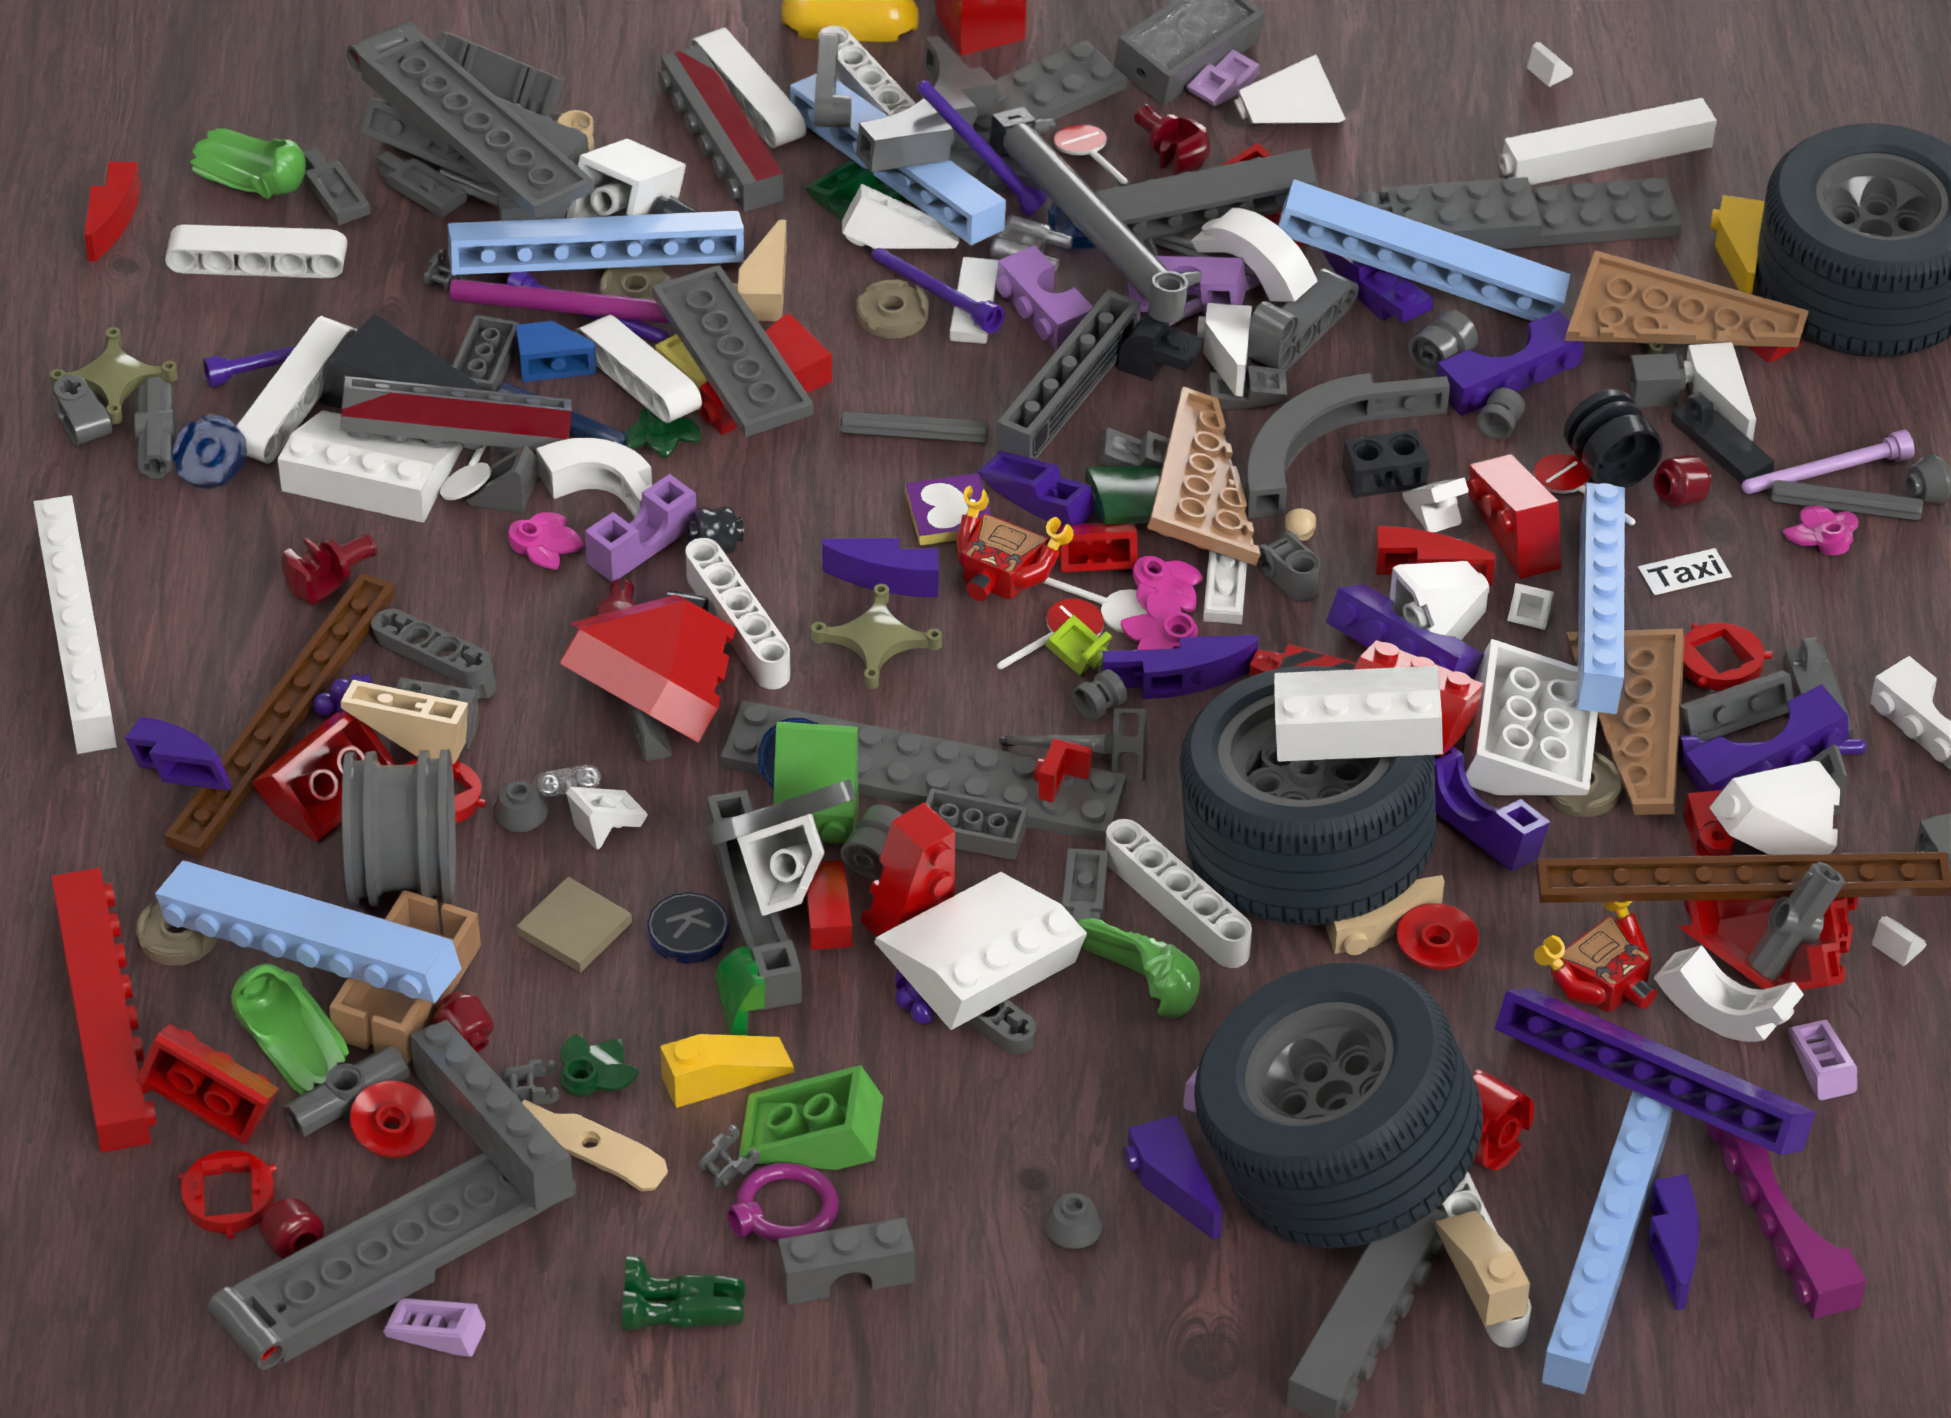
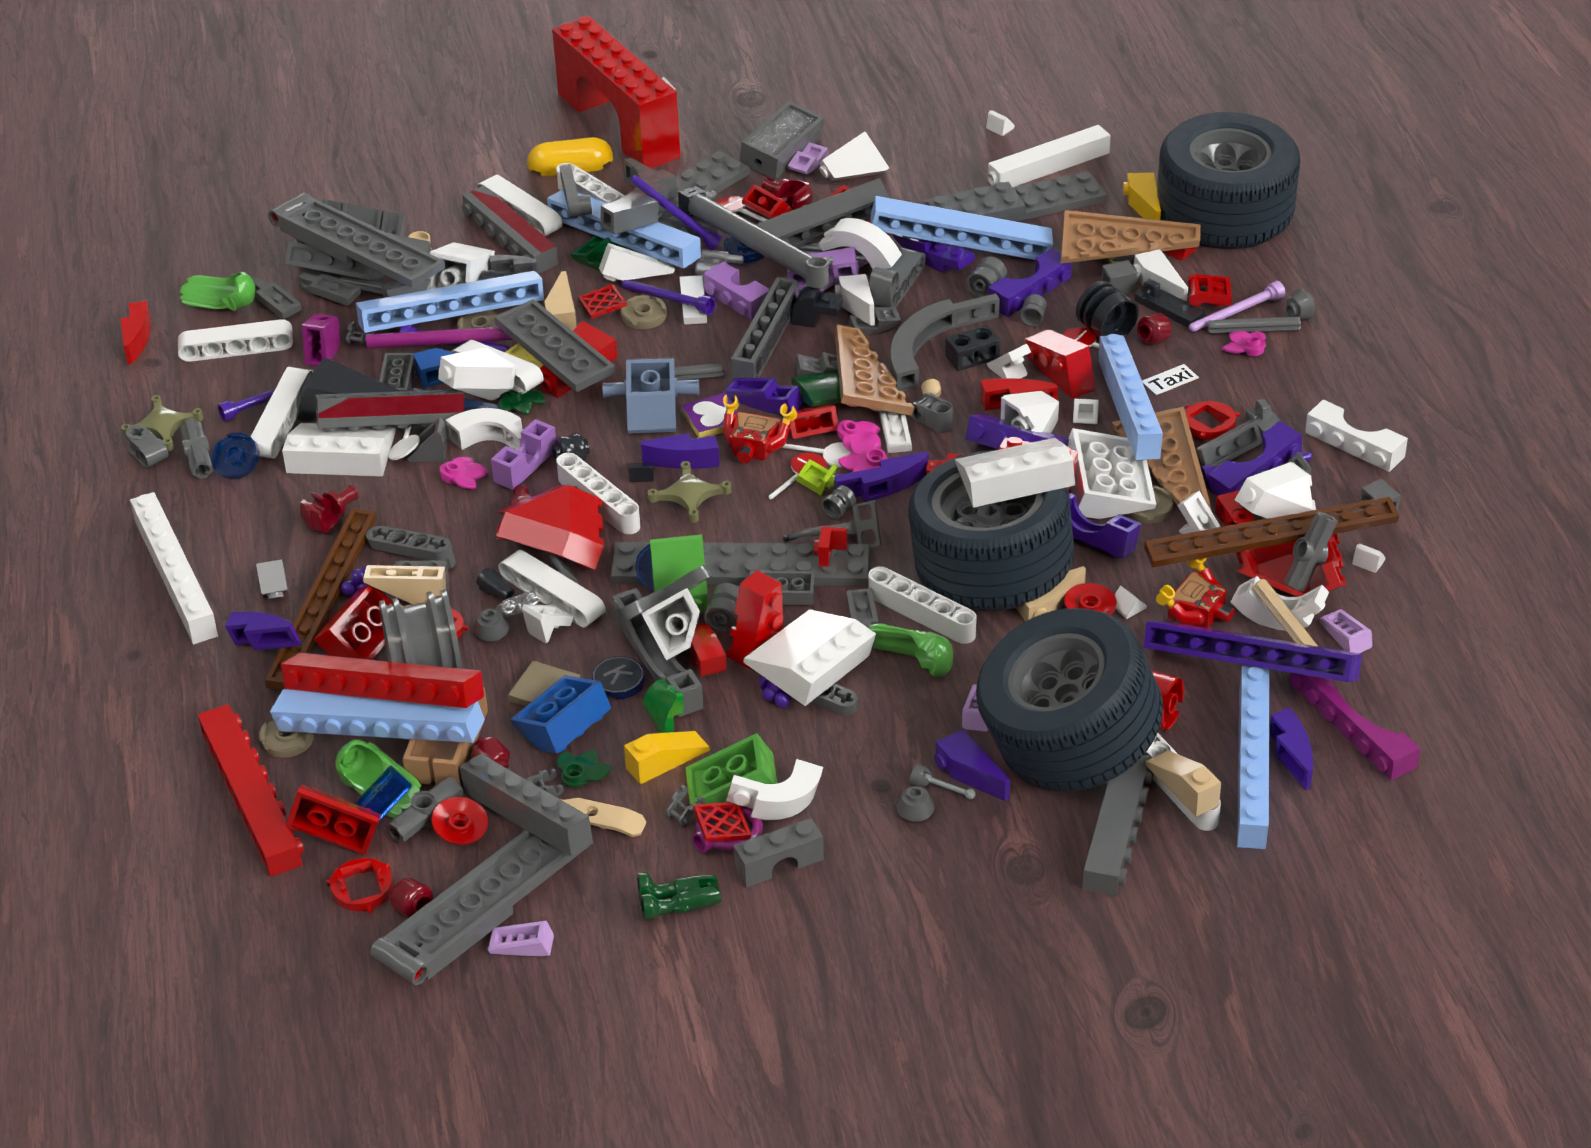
camera: 10 degrees left, 5 degrees down
none -> light grey slope [256,559,288,599]
none -> red brick [281,653,484,708]
none -> magenta torso [302,314,340,366]
none -> clear blue slope [354,765,412,821]
none -> white slope [438,347,516,401]
none -> black cone [476,568,515,602]
none -> flat silver slope [490,255,538,275]
none -> white beam [498,550,606,627]
none -> blue slope [510,675,611,754]
none -> red window [578,284,627,319]
none -> sand blue slope [602,357,699,433]
none -> black slope [628,462,654,482]
none -> red window [693,802,751,842]
none -> white arch [726,759,823,820]
none -> red brick [742,185,793,220]
none -> hinge [909,763,976,800]
none -> white slope [1115,586,1147,619]
none -> white slope [1177,491,1221,534]
none -> red plate [1188,274,1232,307]
none -> tan axle [1253,579,1318,646]

